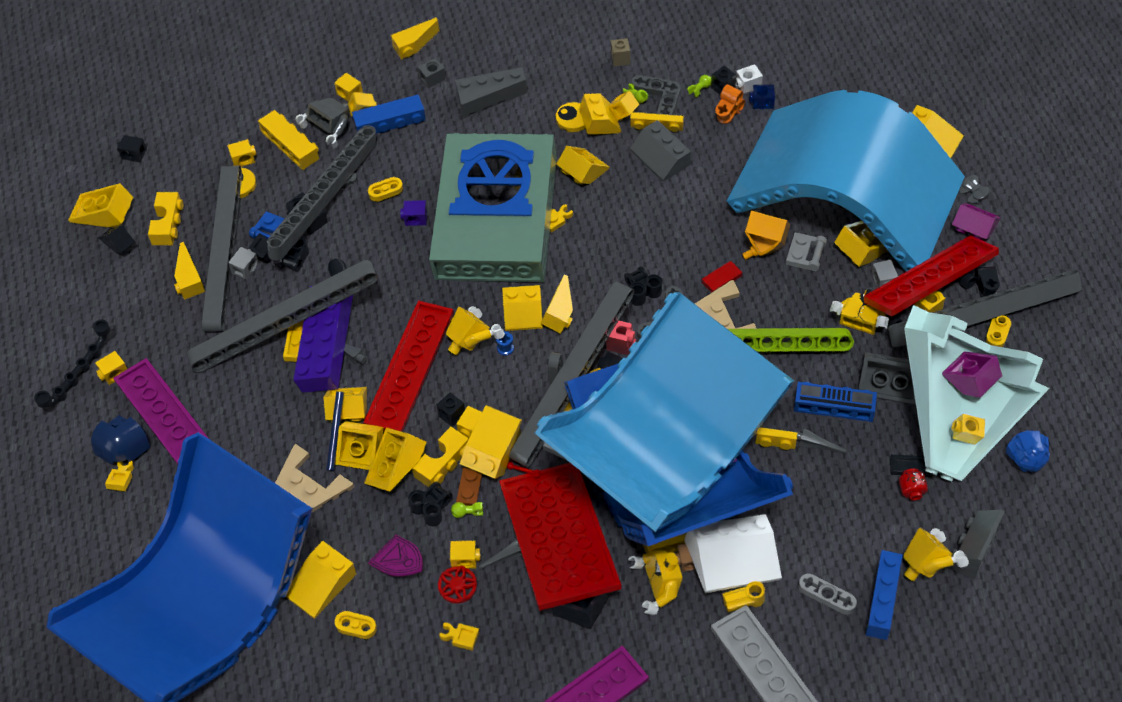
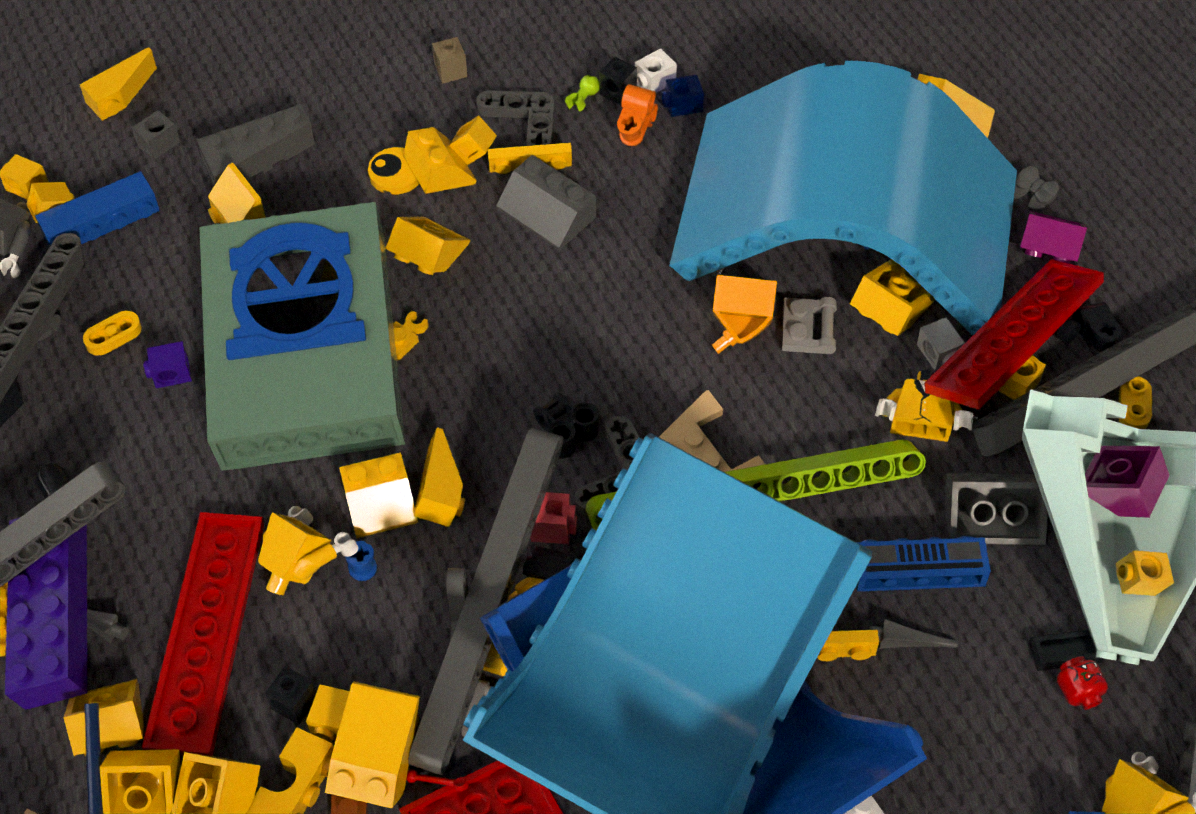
camera: 15 degrees left, 0 degrees up
lime arm [623,84,648,103] -> none
red tile [701,261,742,293] -> none
none -> yellow slope [208,163,265,224]

